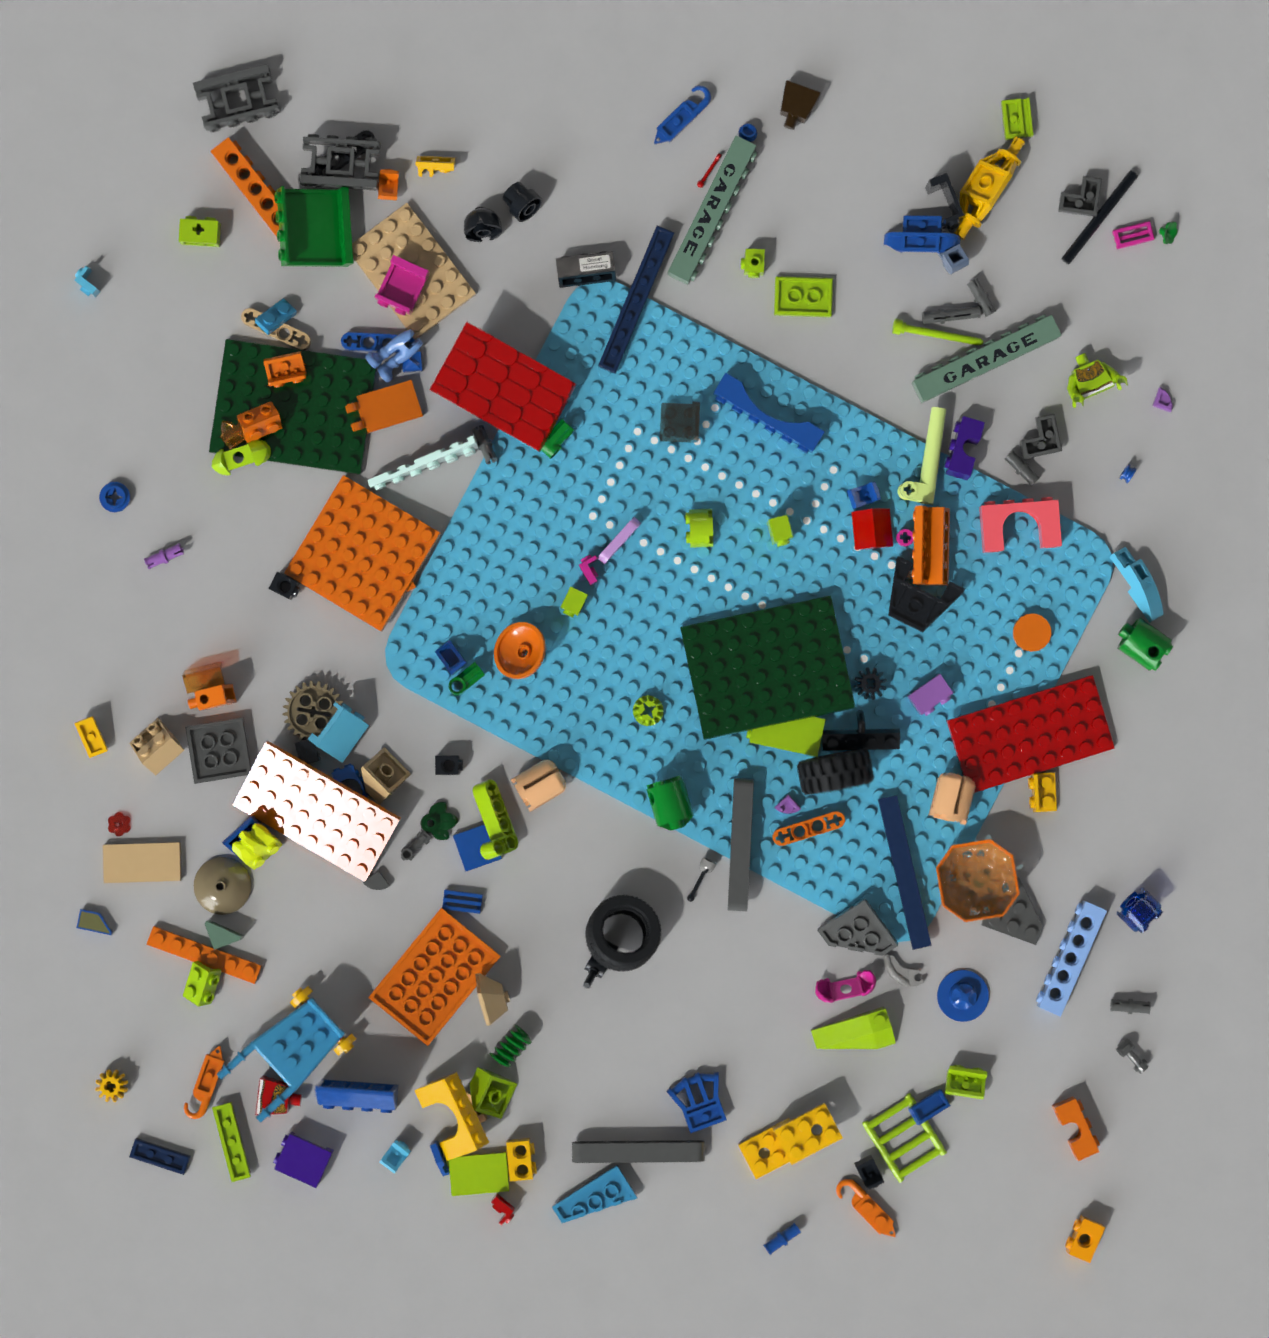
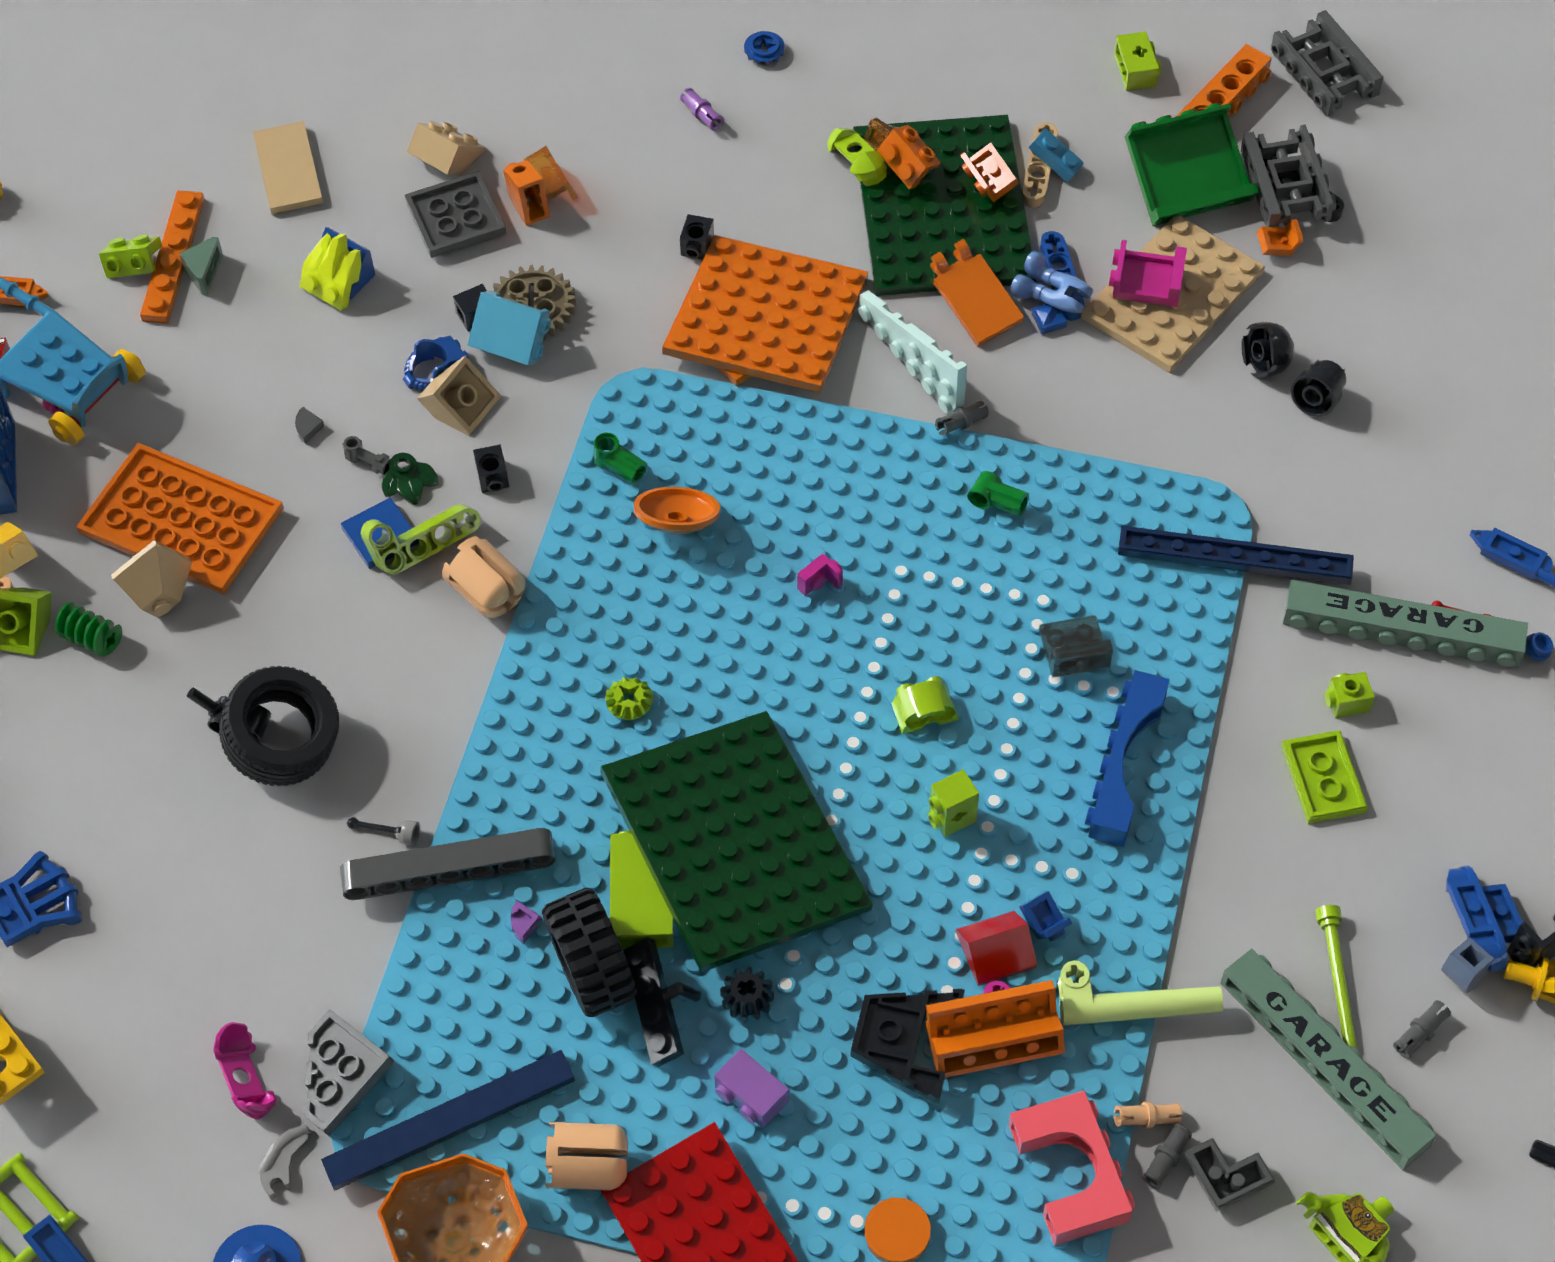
camera: 75 degrees right, 30 degrees down
yellow plate [74,716,108,758] -> none
olive tile [76,909,113,935] -> none
clear red plant [108,812,131,837] -> none
dark tan dish [194,857,251,915] -> none
plate [233,740,401,881] -> none
yellow plate [416,156,455,177] -> none
red piece [429,322,577,452] -> none
blue slope [435,640,468,675] -> none
blue tile [442,890,483,914] -> none
black brick [556,251,616,288] -> none
lime brick [561,586,588,618] -> none
lavender beam [597,517,641,564] -> none
green cylinder [646,775,694,831] -> none
orange beam [772,811,845,846] -> none
lime wedge [811,1006,896,1049] -> none
dark grey pin [922,306,981,325] -> none
dark purple arch [944,416,985,480] -> none
none -> light nougat pin [1114,1102,1182,1128]

